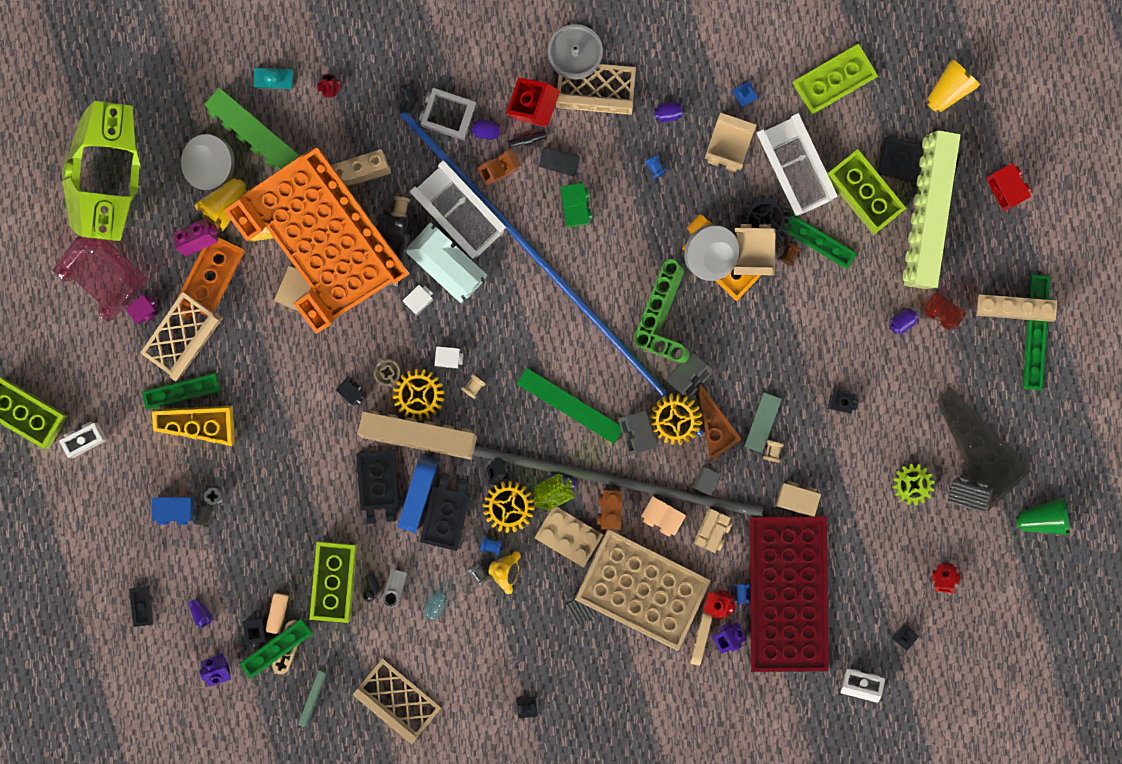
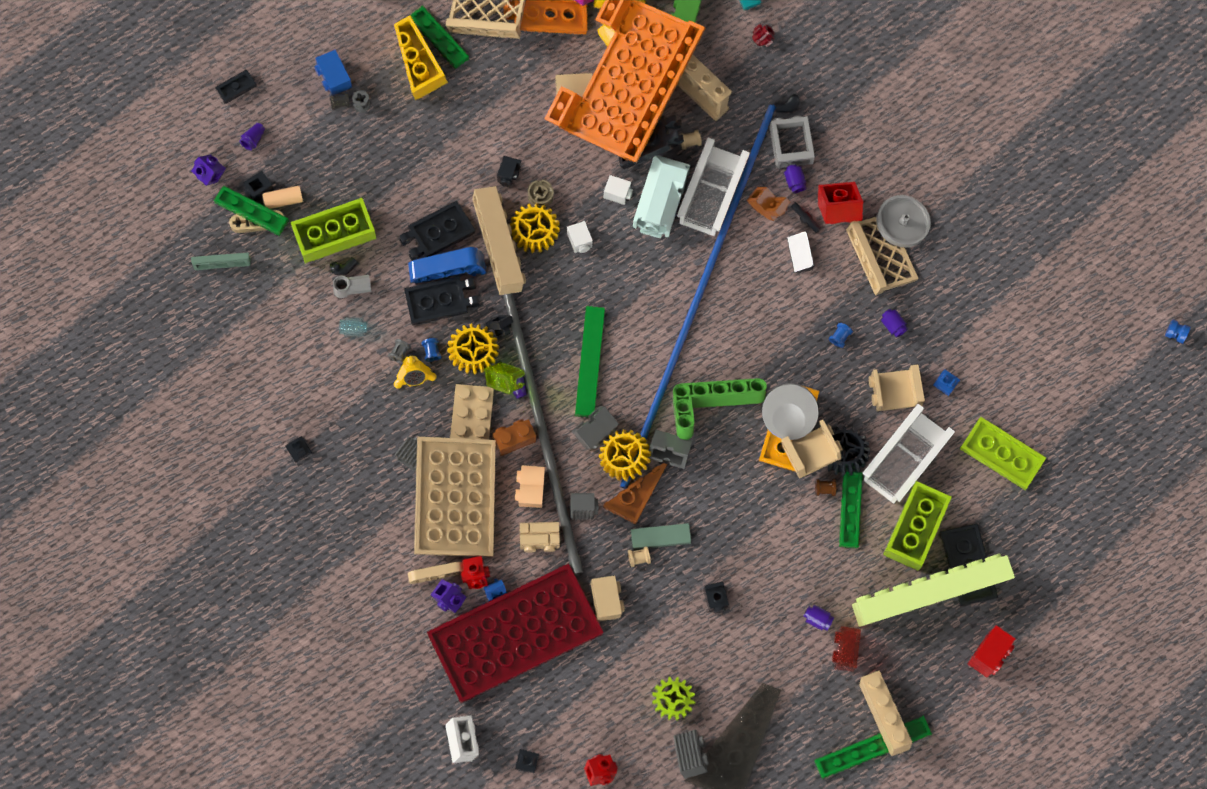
camera: 55 degrees right, 15 degrees down
tan fence [353,659,441,744] -> none
tan bush [461,374,486,399] -> none
green brick [561,183,592,228] -> none
yellow cone [927,59,980,112] -> none

